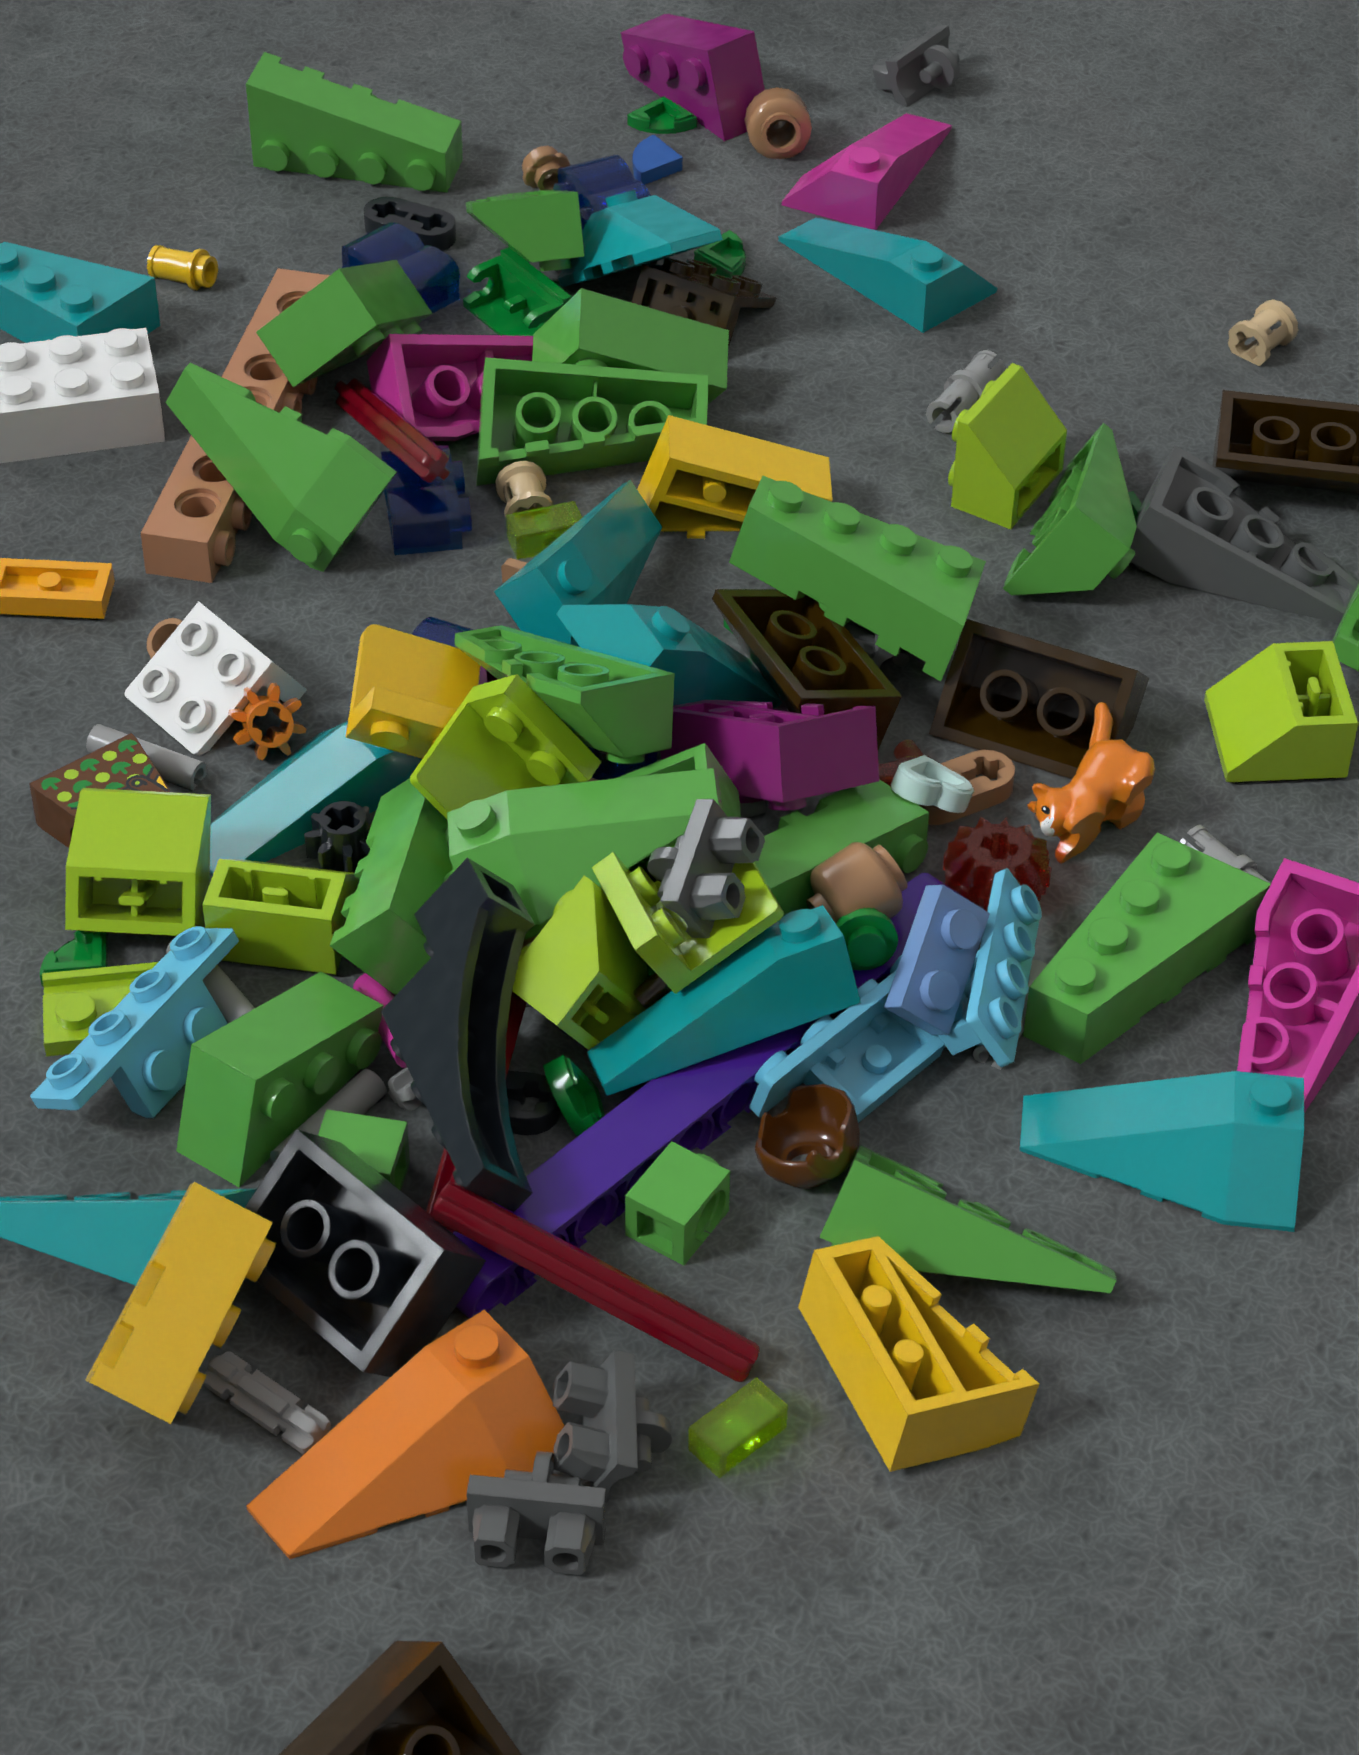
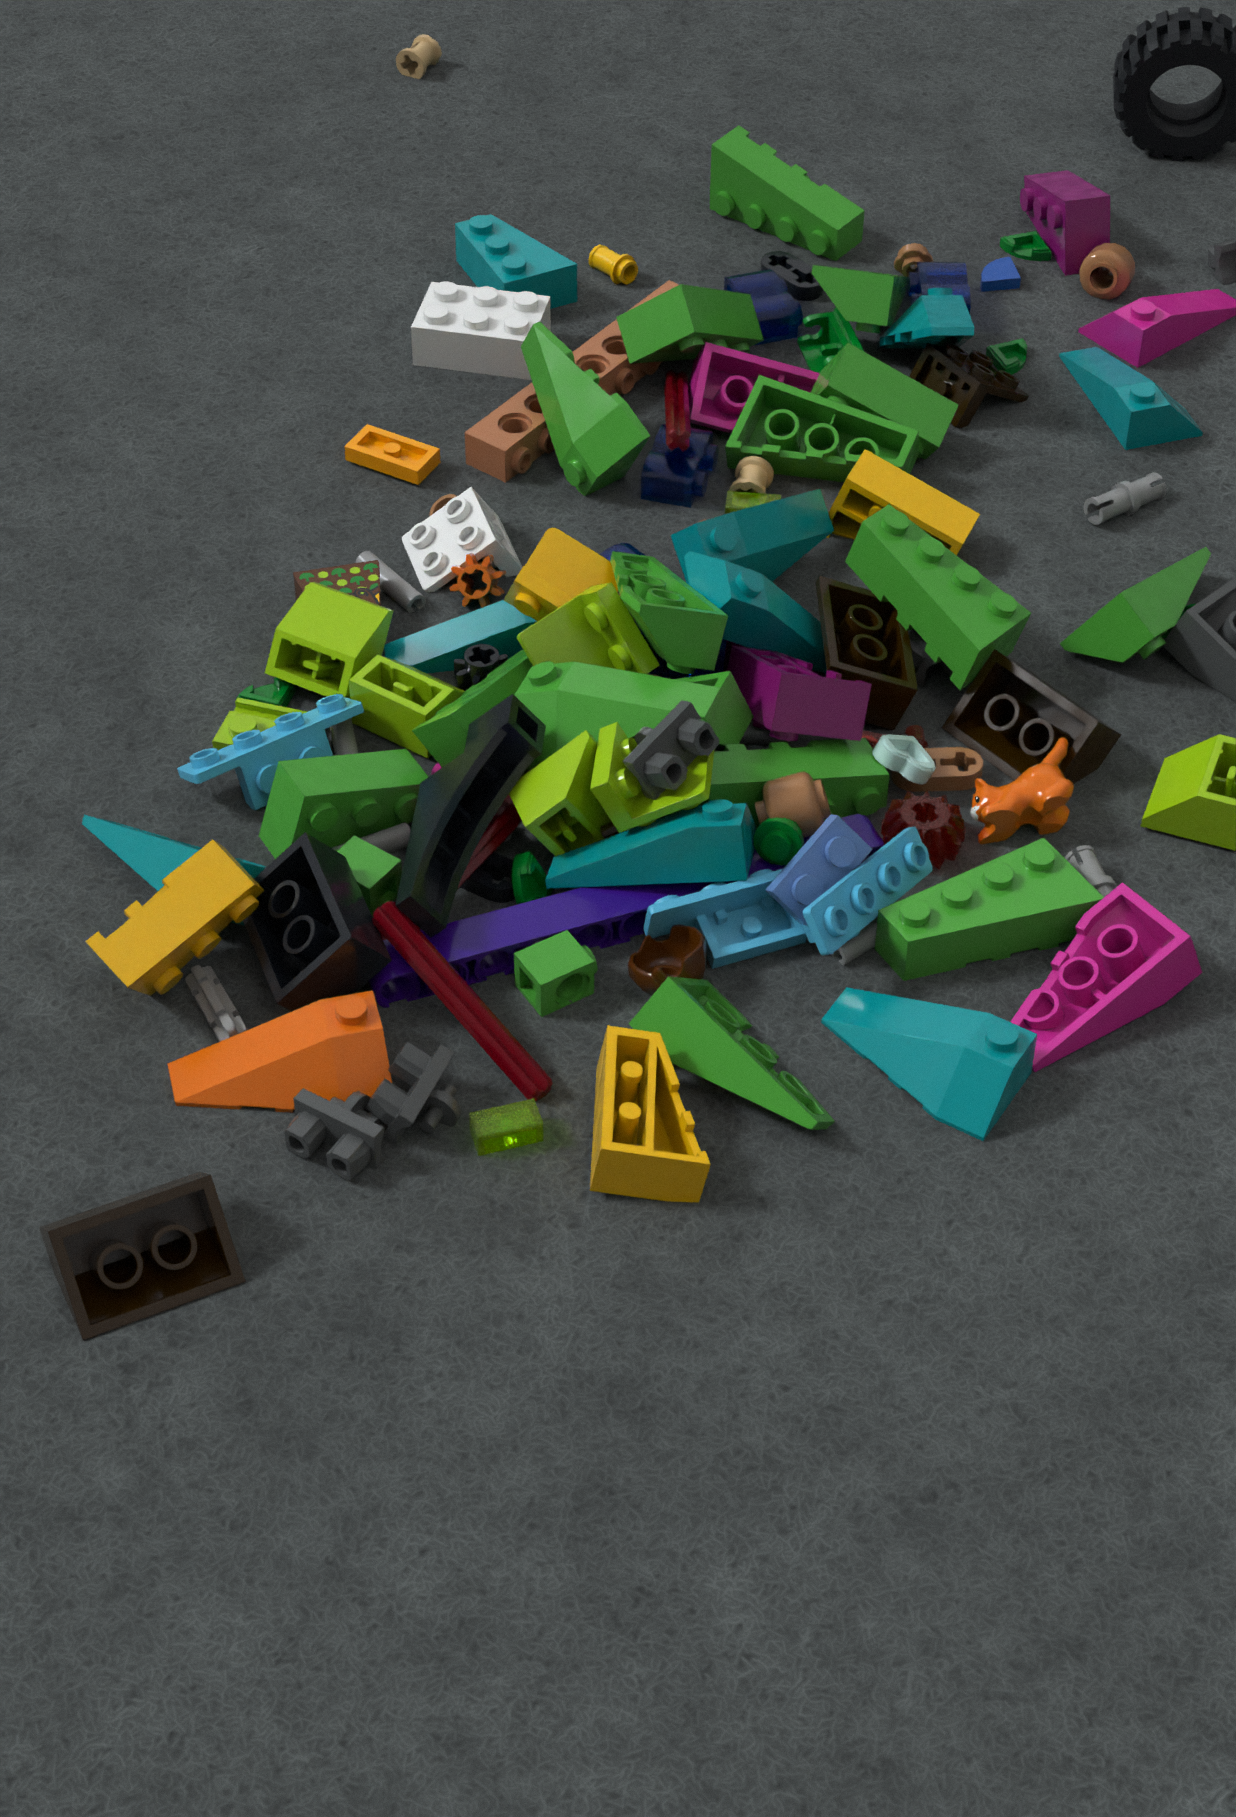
camera: 25 degrees right, 0 degrees up
lime slope [948,363,1067,530] -> none

